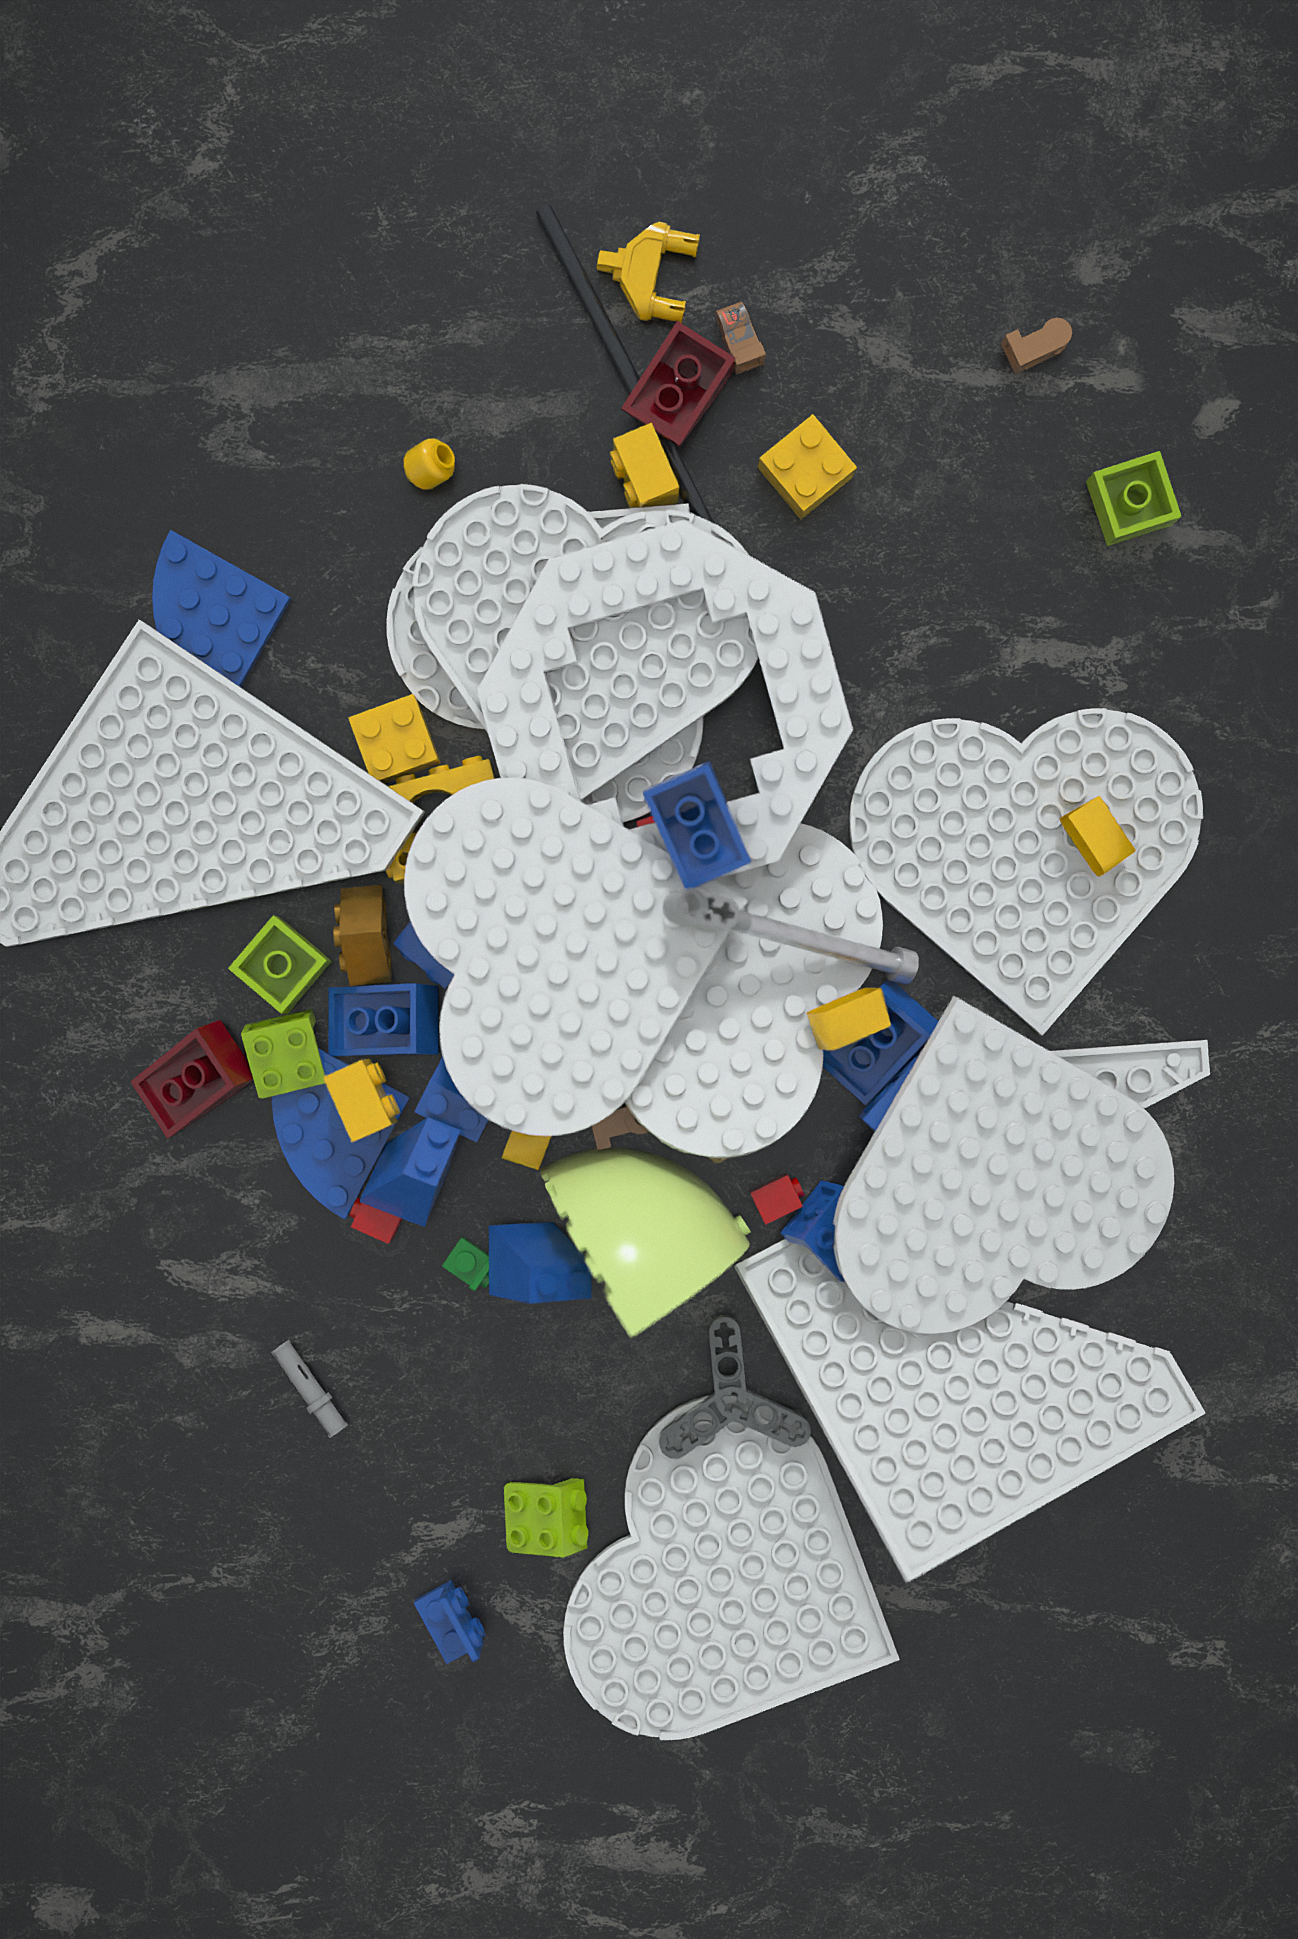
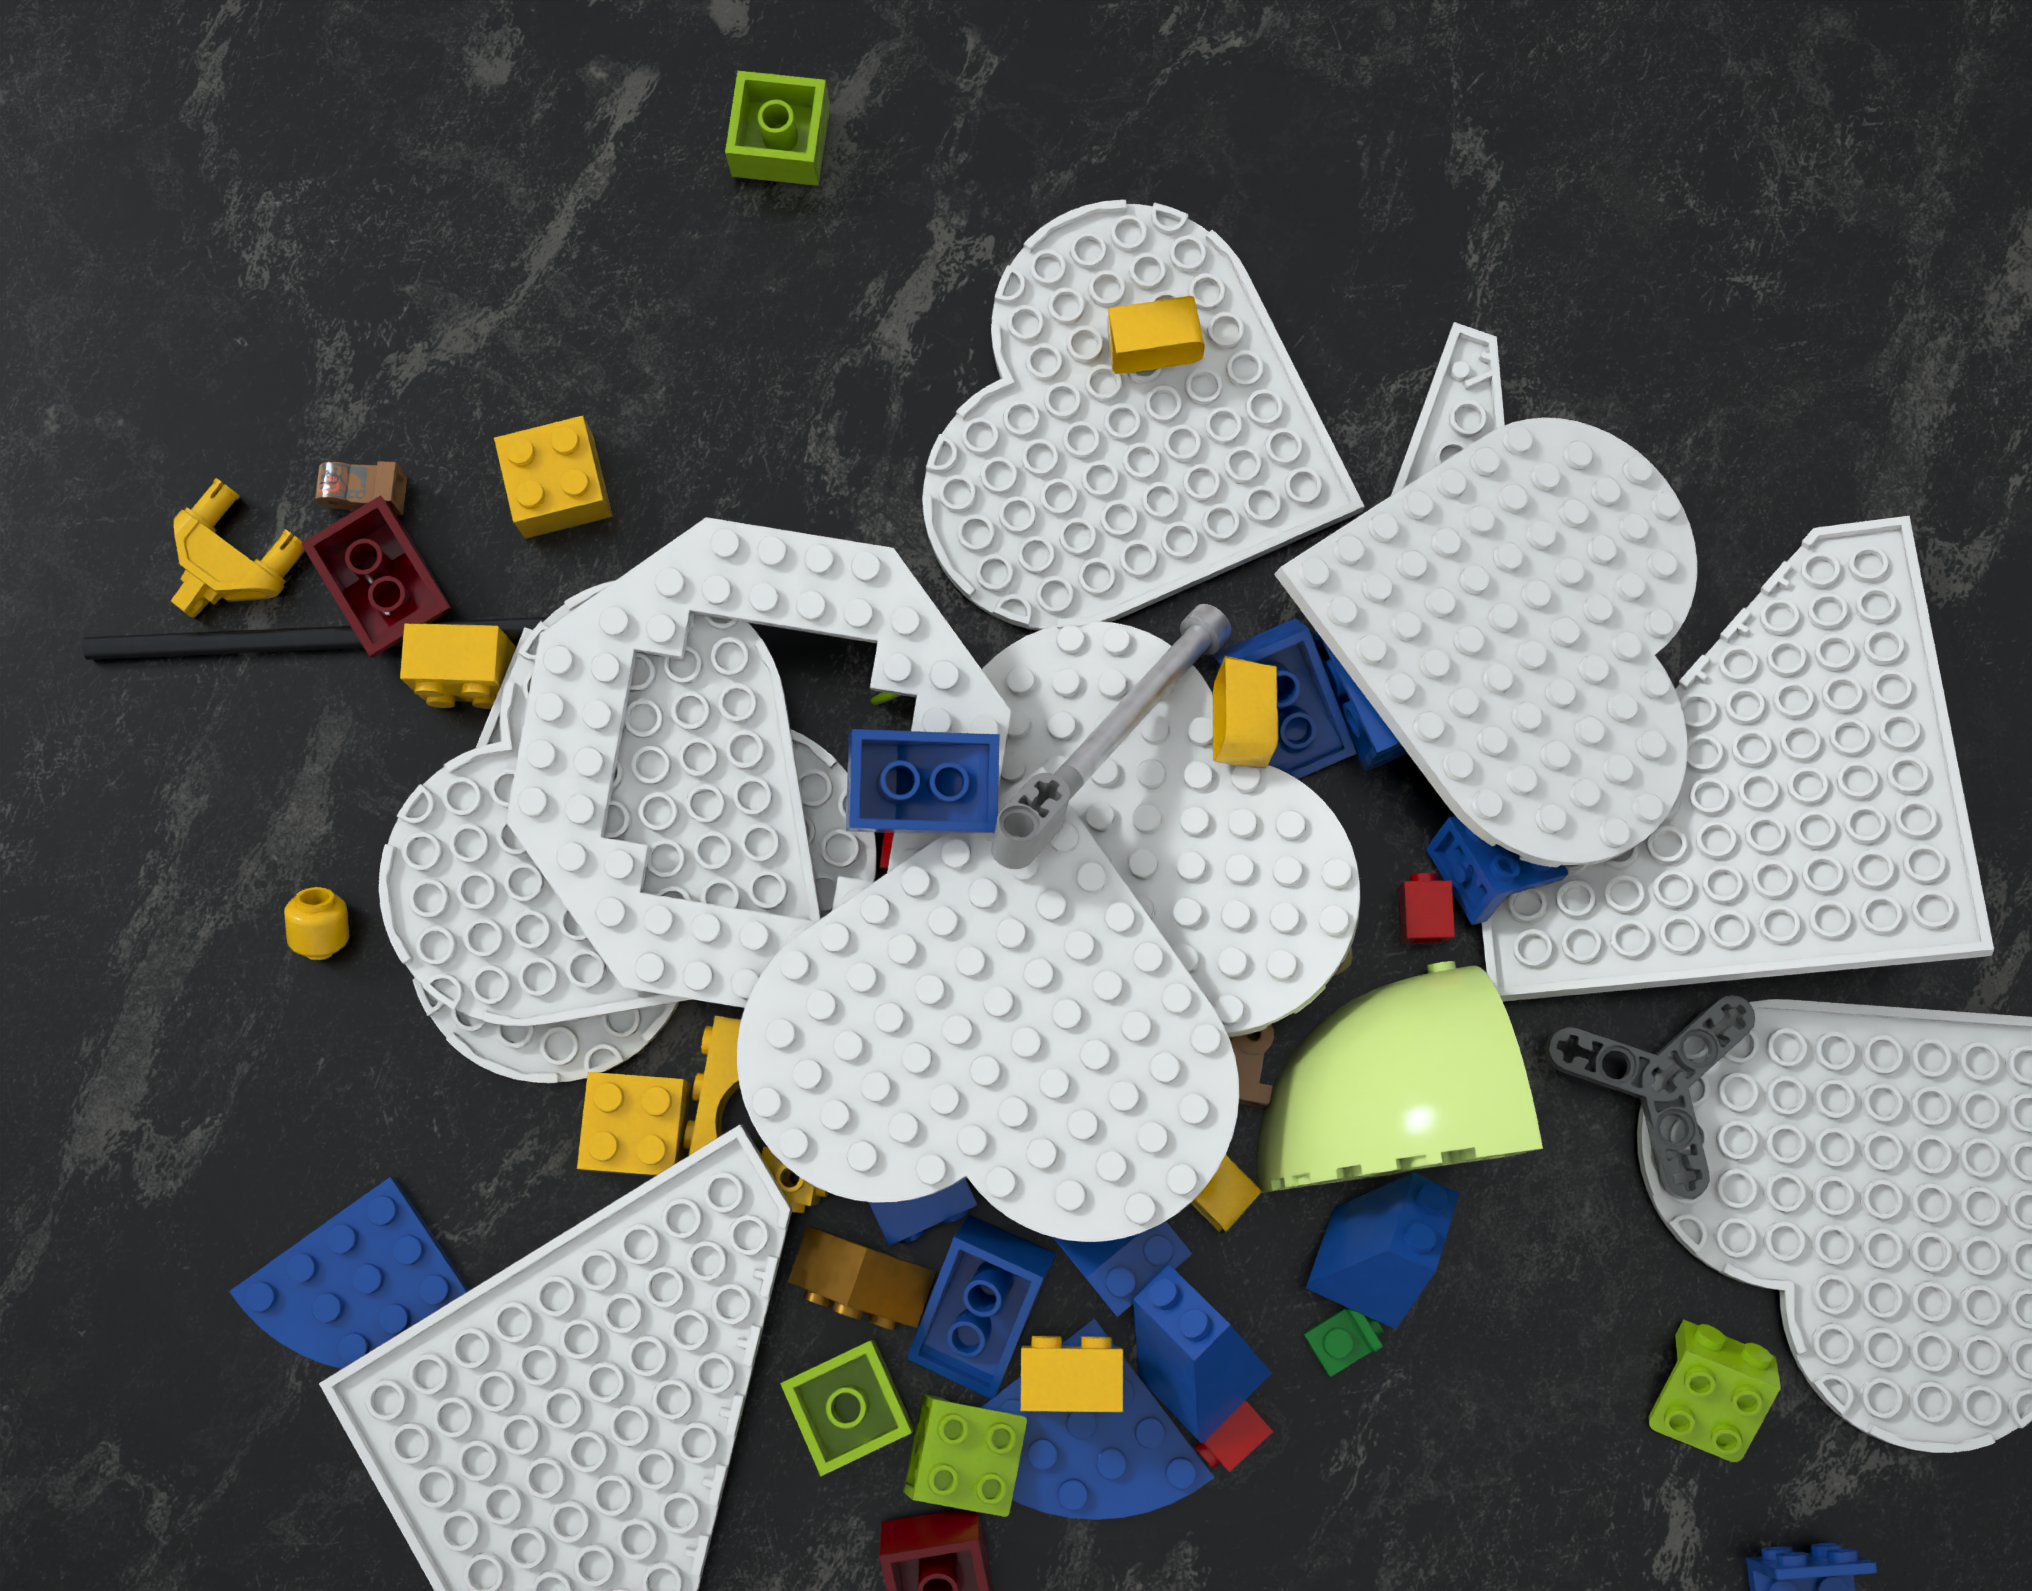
camera: 60 degrees left, 10 degrees down
medium nougat leg [1001,317,1072,374] -> none

